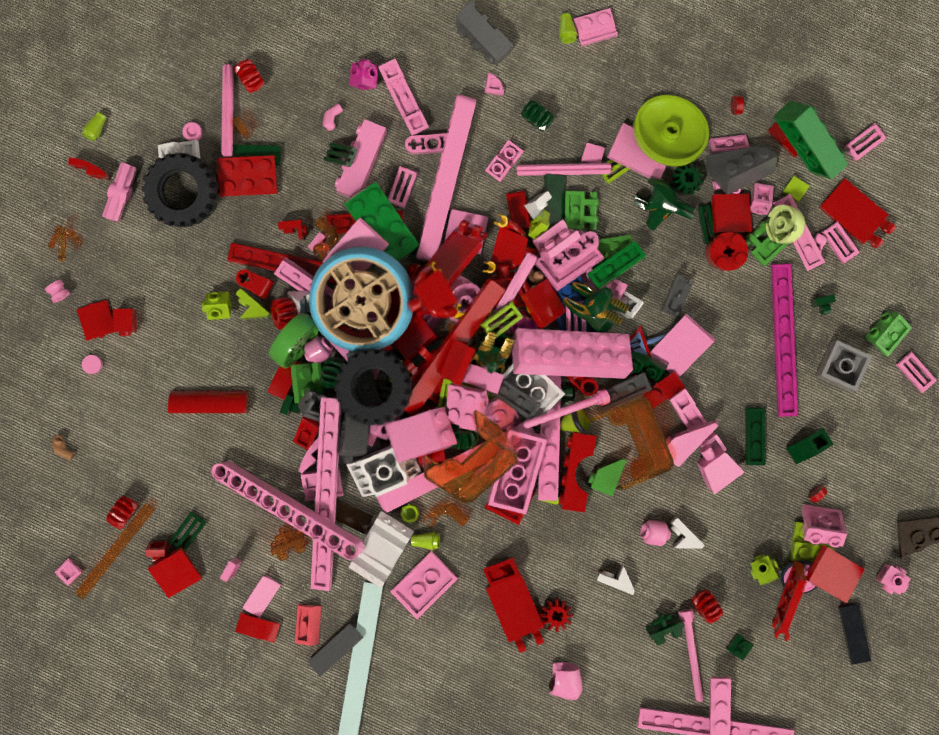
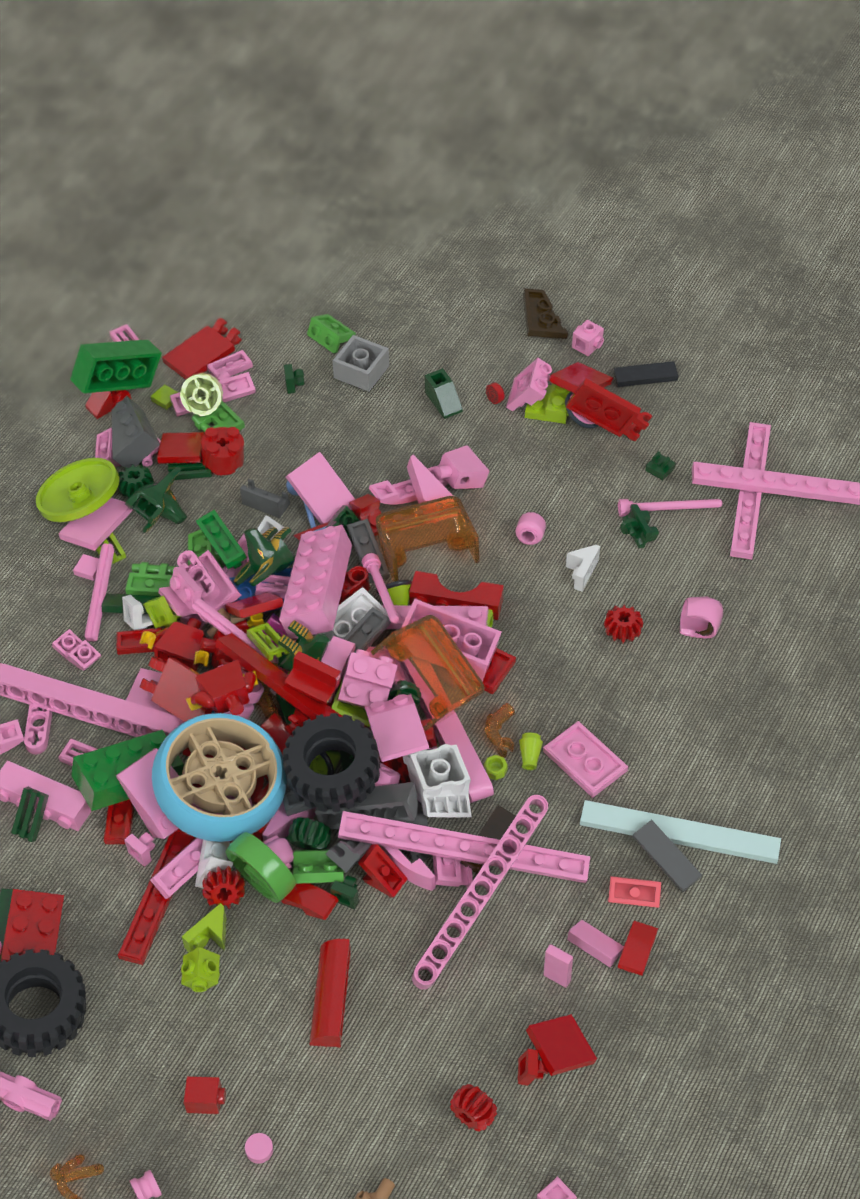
camera: 85 degrees left, 35 degrees down
clear orange axle [75,503,155,599] -> none
red piece [76,300,114,341] -> none
dark green tile [168,511,207,553] -> none
red piece [236,269,275,299] -> none
clear orange hips [270,527,306,561] -> none
red bracket [278,220,307,241] -> none
clear orange piece [313,216,338,260] -> none
white slope [349,511,414,588] -> none
red slope [483,557,521,587] -> none
red tile [486,573,545,653] -> none
dark green gear [521,100,554,131] -> none
bright green slope [588,459,627,496] -> none
white slope [670,517,705,548] -> none
red gear [692,589,723,624] -> none
red tile [730,95,744,115] -> none
dark green tile [745,408,766,465] -> none
bright pink bracket [750,183,774,215] -> none
lime brick [750,554,781,586] -> none
dark pink tile [771,264,798,417] -> none
bright pink tile [895,352,937,393] -> none

